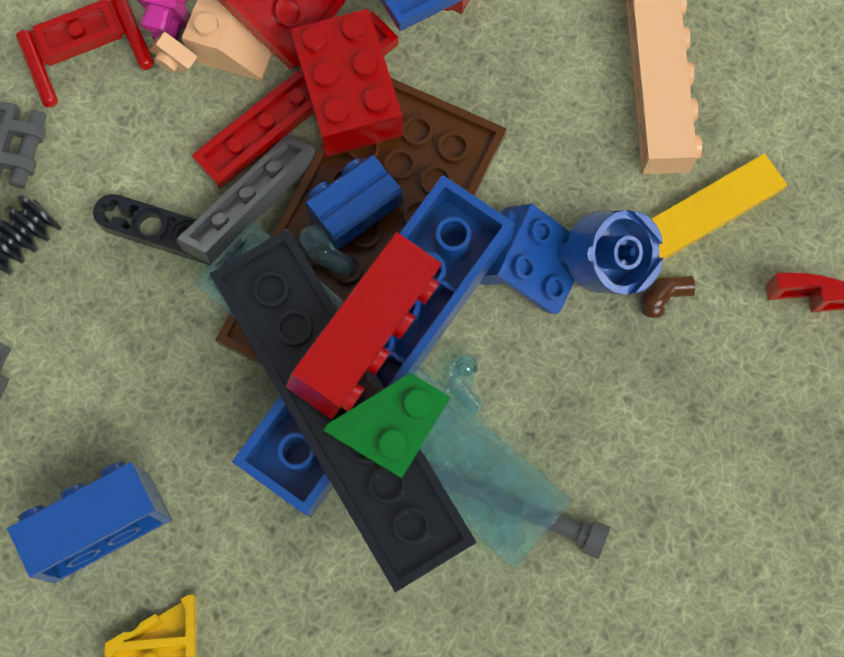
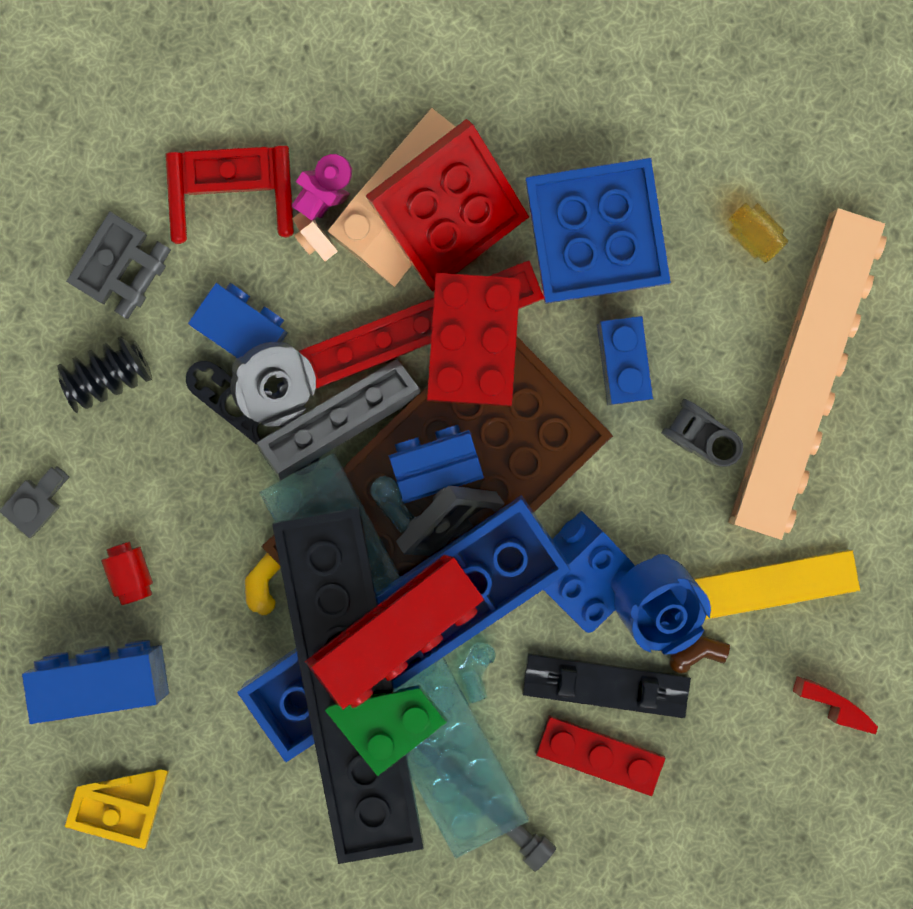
camera: 25 degrees right, 15 degrees up
none -> red brick [101,541,153,605]
none -> blue brick [188,283,288,358]
none -> plate [231,342,316,427]
none -> yellow arm [245,553,280,616]
none -> dark grey wing [396,485,504,556]
none -> black hinge [522,653,691,718]
none -> red plate [536,715,666,797]
none -> blue brick [597,316,653,405]
none -> dark grey piece [661,399,743,467]

